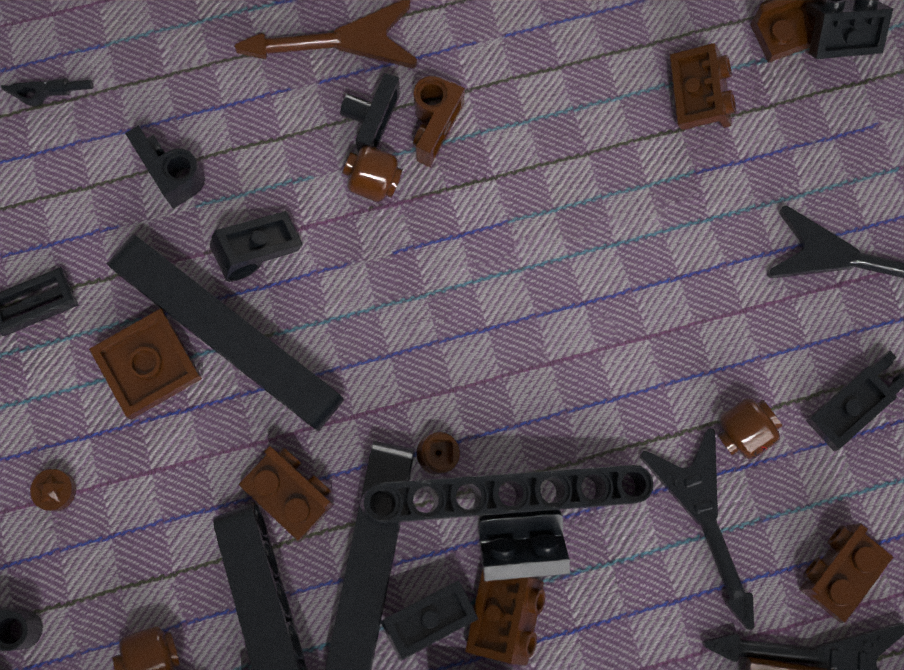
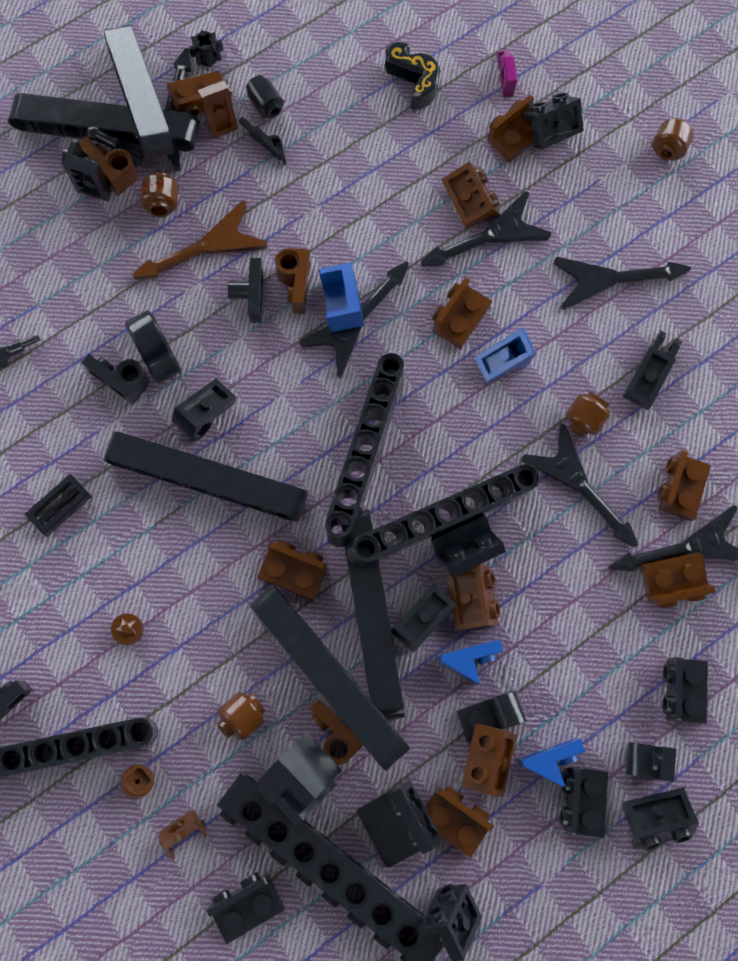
camera: 25 degrees left, 0 degrees up
reddish brown plate [89,308,202,420] -> none
reddish brown head [342,145,403,202] -> none
reddish brown tile [417,432,460,474] -> none
none -> black animal [125,310,181,383]
none -> black piece [300,262,409,378]
none -> blue panel [319,262,365,333]
none -> black beam [325,353,404,548]
none -> black piece [421,191,551,267]
none -> reddish brown bracket [432,277,492,349]
none -> blue slope [475,328,536,383]

